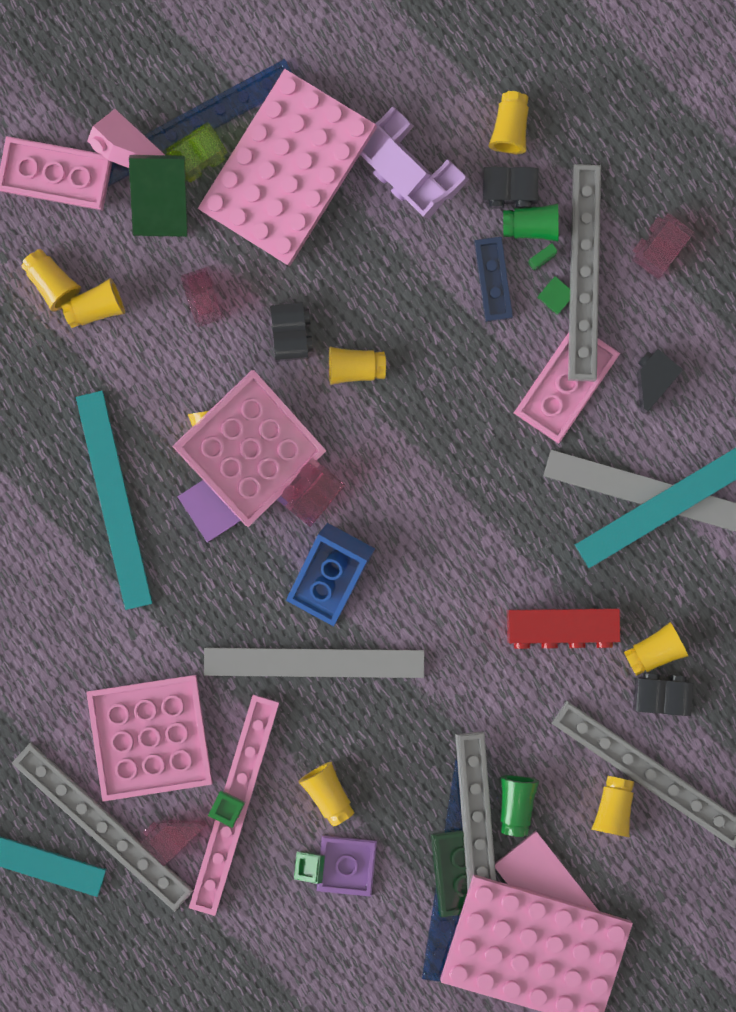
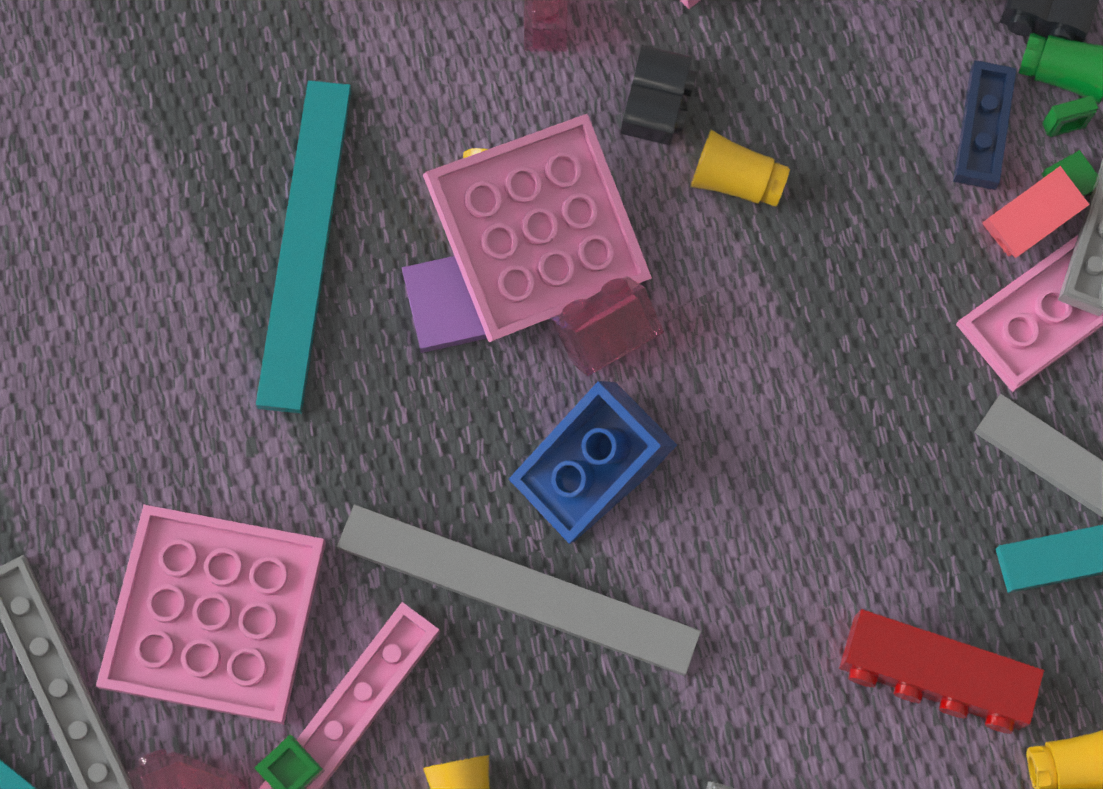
camera: 20 degrees right, 15 degrees down
none -> coral hinge [982,166,1090,258]

